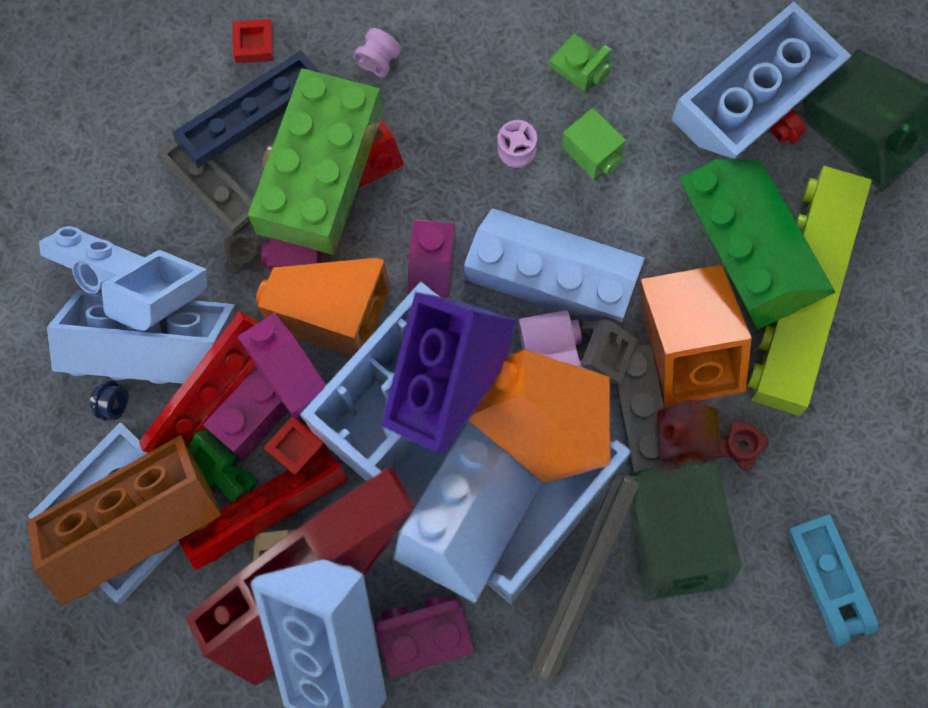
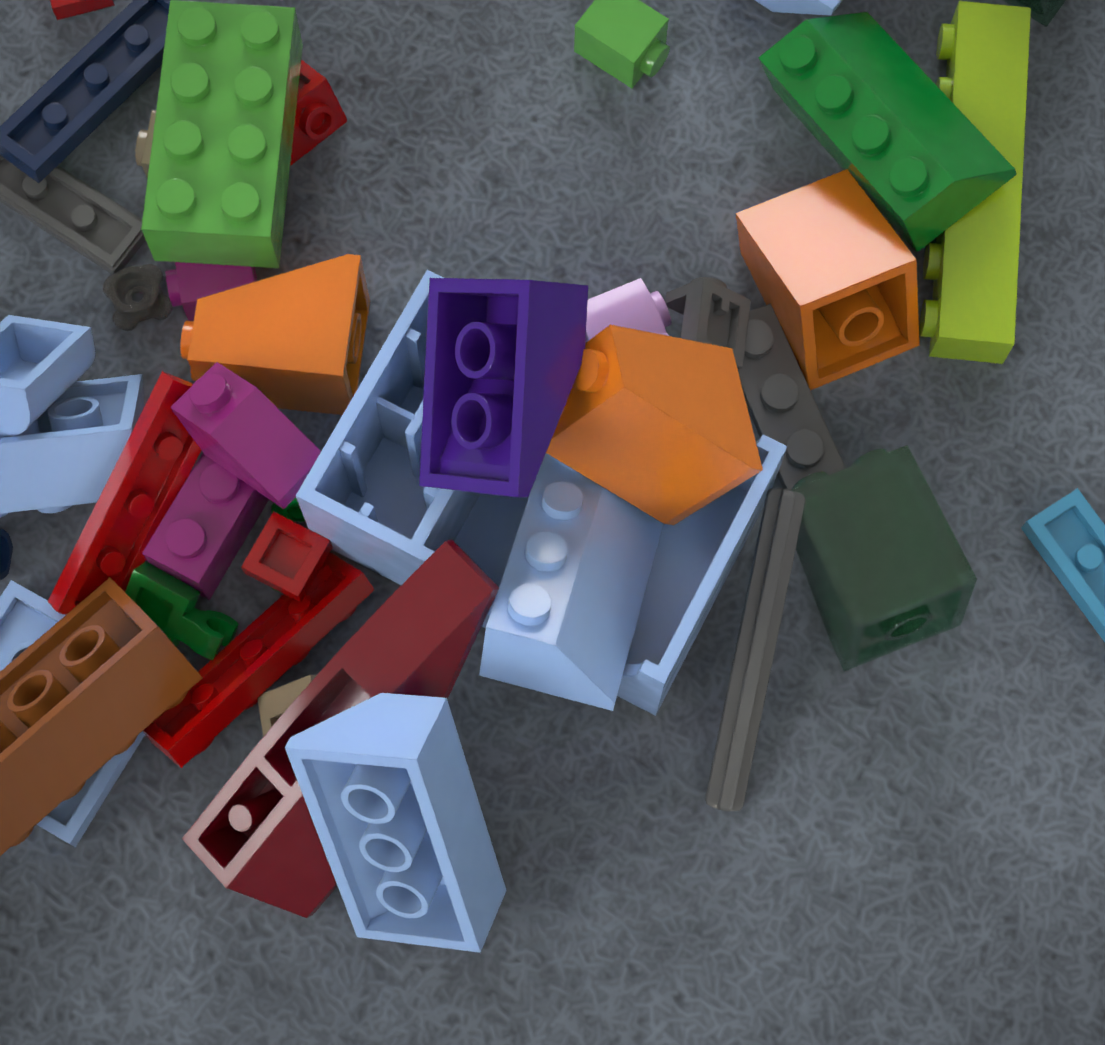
camera: 20 degrees left, 0 degrees up
magenta bracket [374,594,475,678] -> none
magenta slope [407,220,456,298] -> none
light blue slope [464,208,645,323] -> none
lavender wheel [497,120,537,168] -> none
clear red brick [657,400,722,471] -> none
dark red plate [717,420,769,470] -> none

